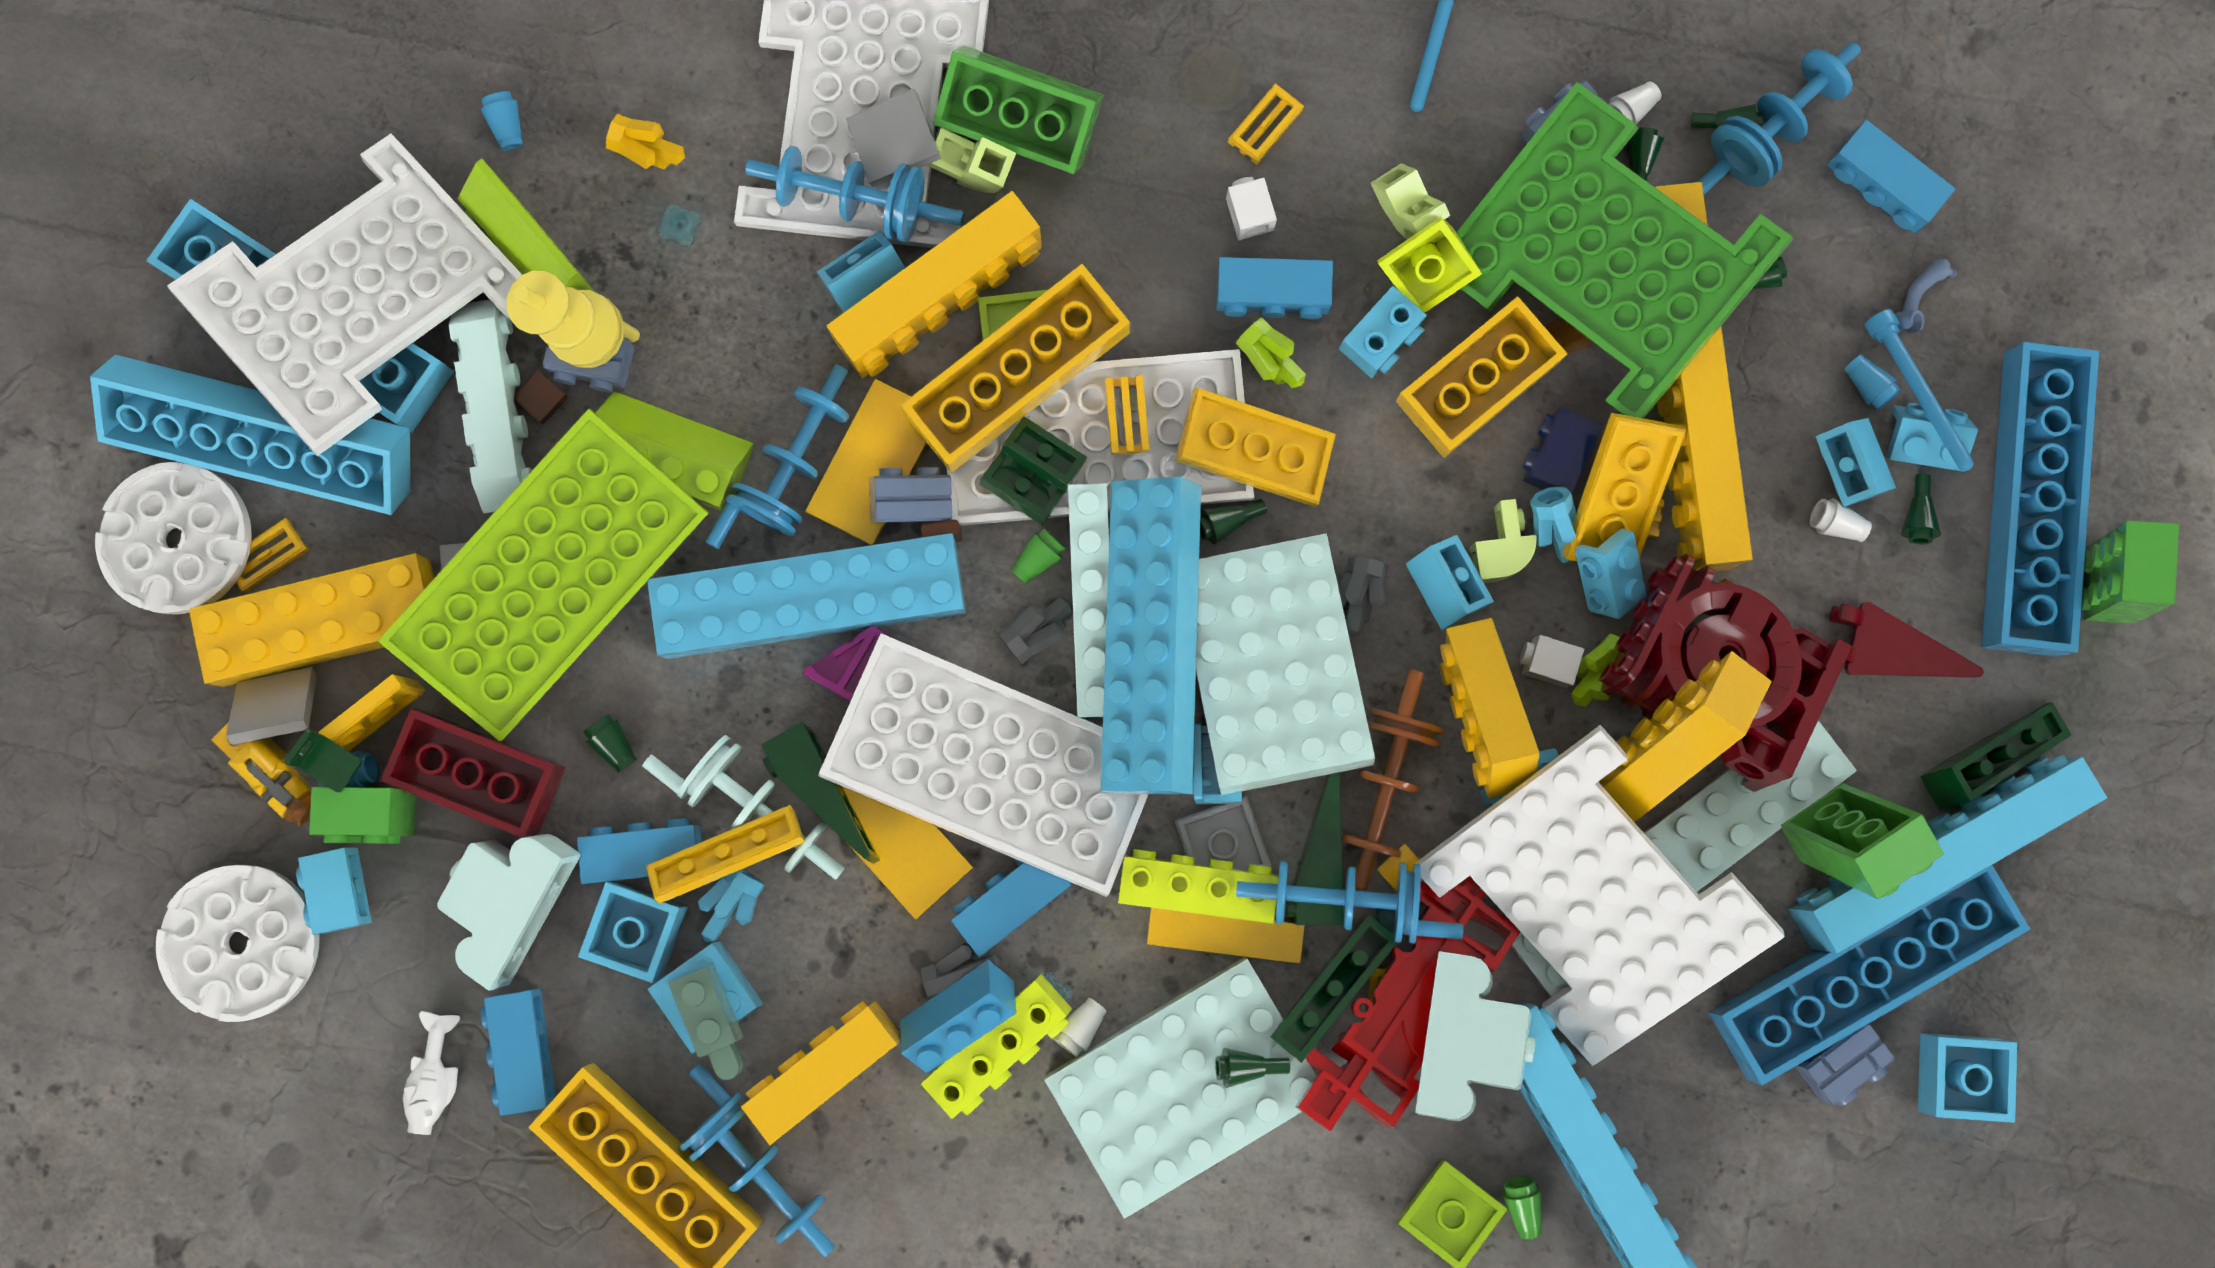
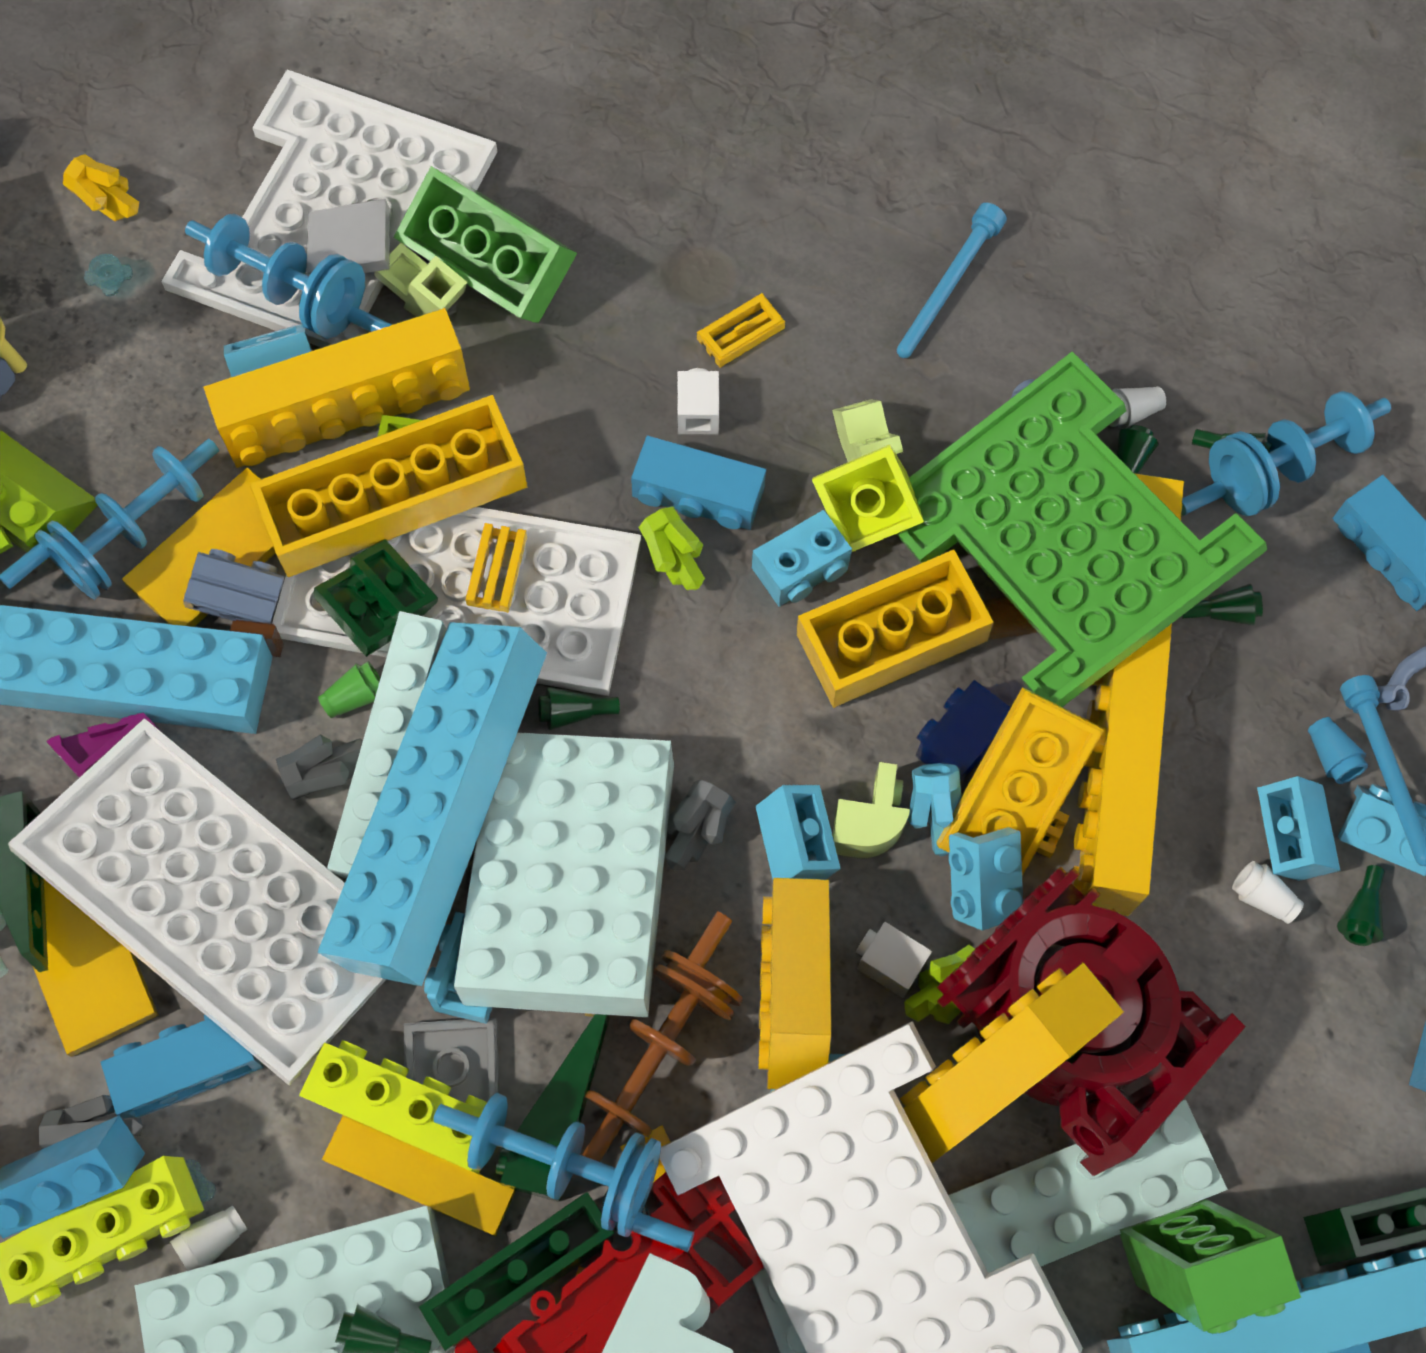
camera: 15 degrees right, 15 degrees down
yellow tile [1175,387,1336,507] -> none
dark red flag [1827,602,1984,678] -> none

